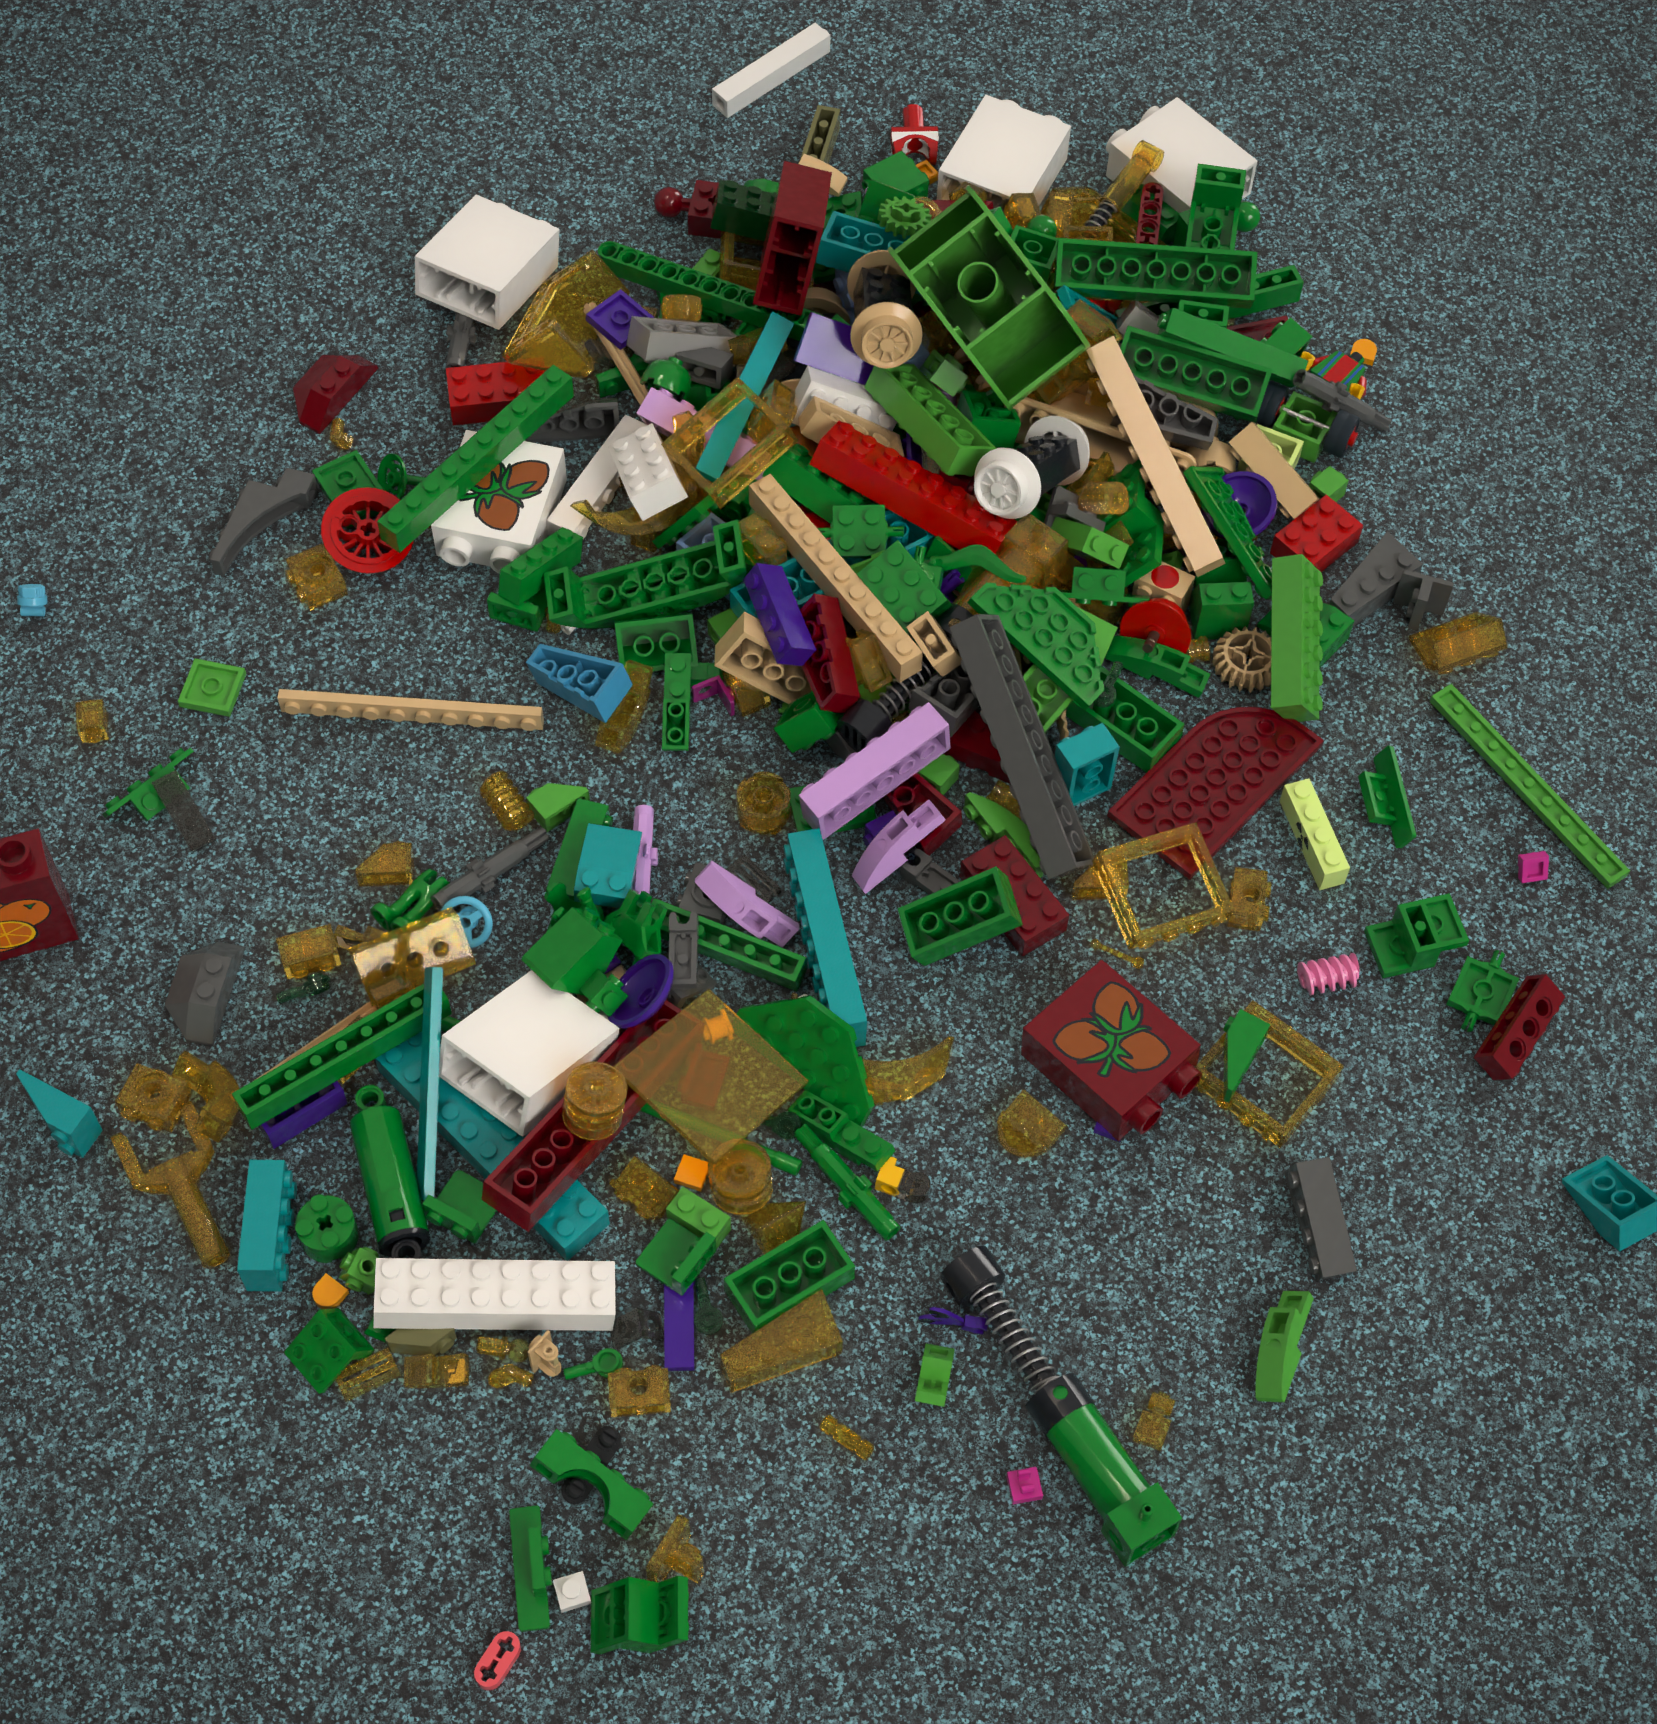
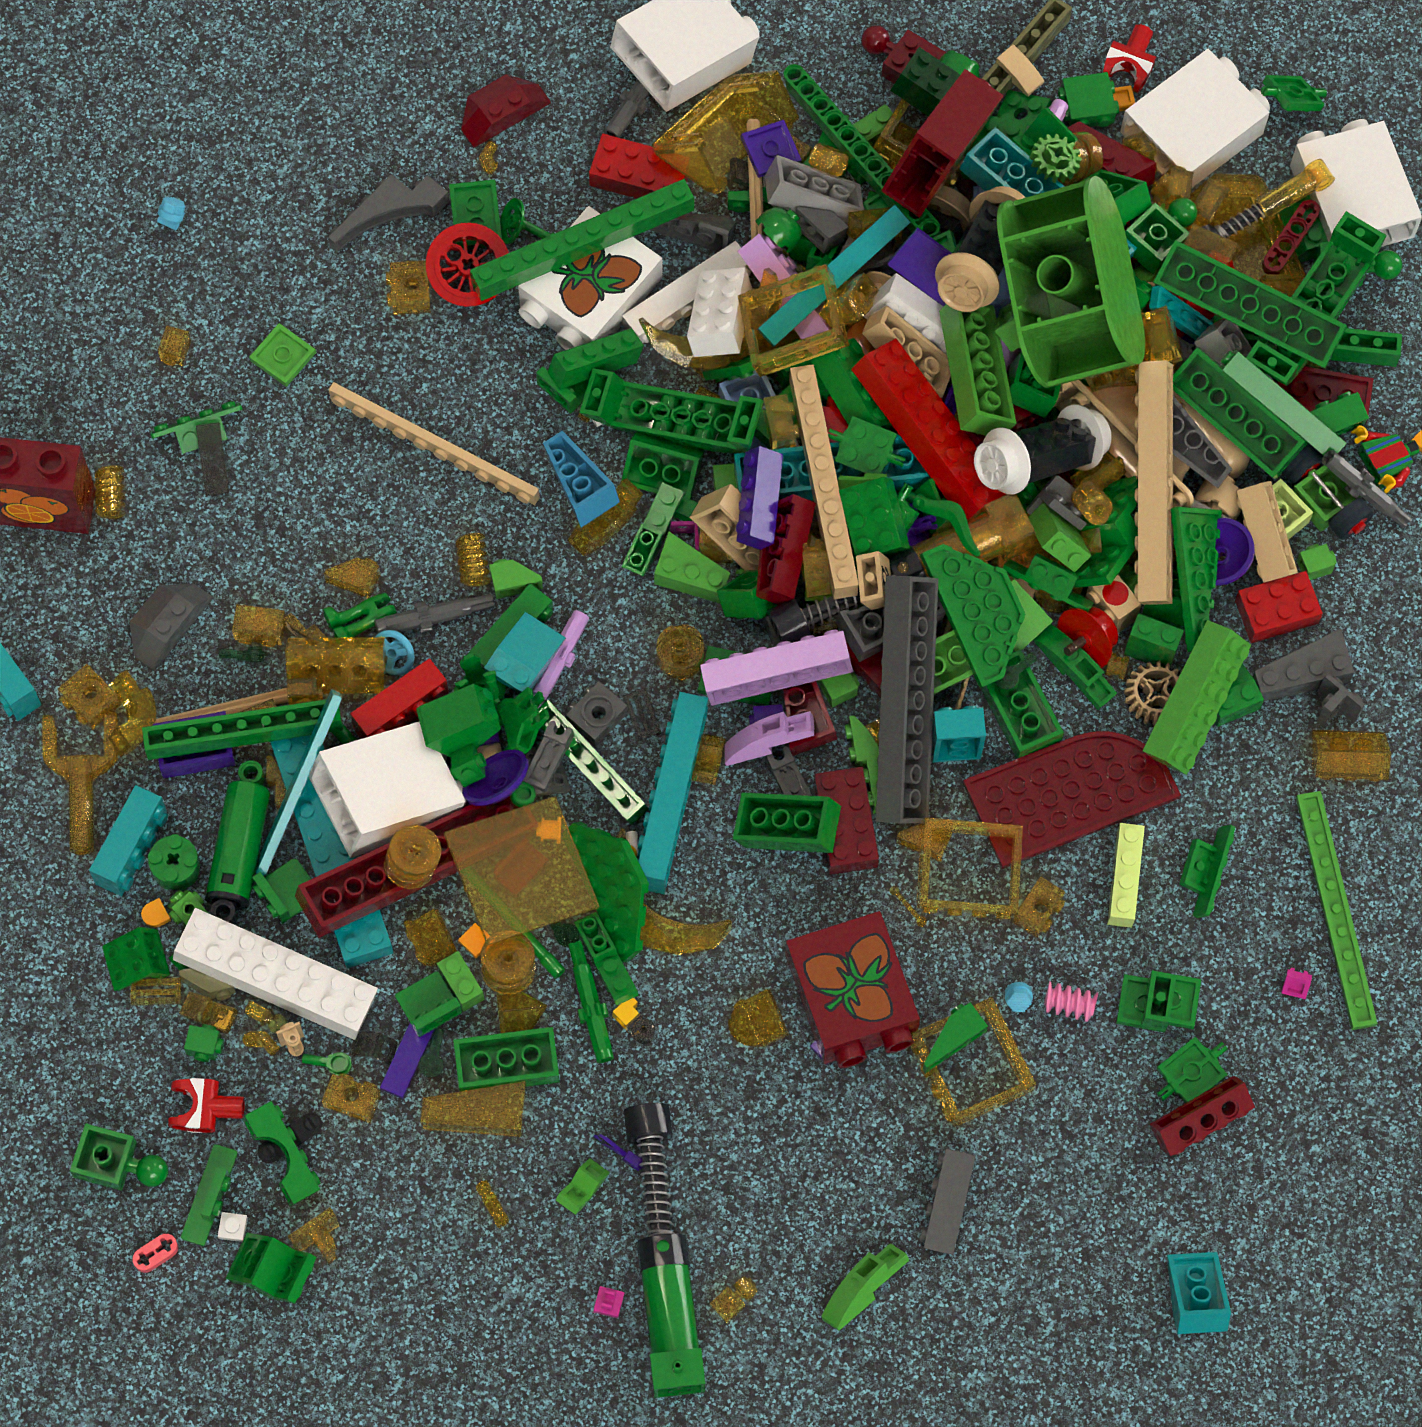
camera: 25 degrees right, 10 degrees up
lavender slope [695,860,799,948] -> none
none -> green brick [70,1123,169,1191]
none -> clear yellow piece [94,465,126,519]
none -> red connector [168,1078,245,1133]
none -> green brick [184,1024,224,1062]
none -> clear yellow slope [266,756,286,810]
none -> red brick [350,658,449,739]
none -> green tile [510,782,536,808]
none -> bright green wedge [654,532,730,604]
none -> clear yellow slope [692,734,726,785]
none -> medium azure piece [1005,982,1033,1012]
none -> green plate [1261,75,1327,112]

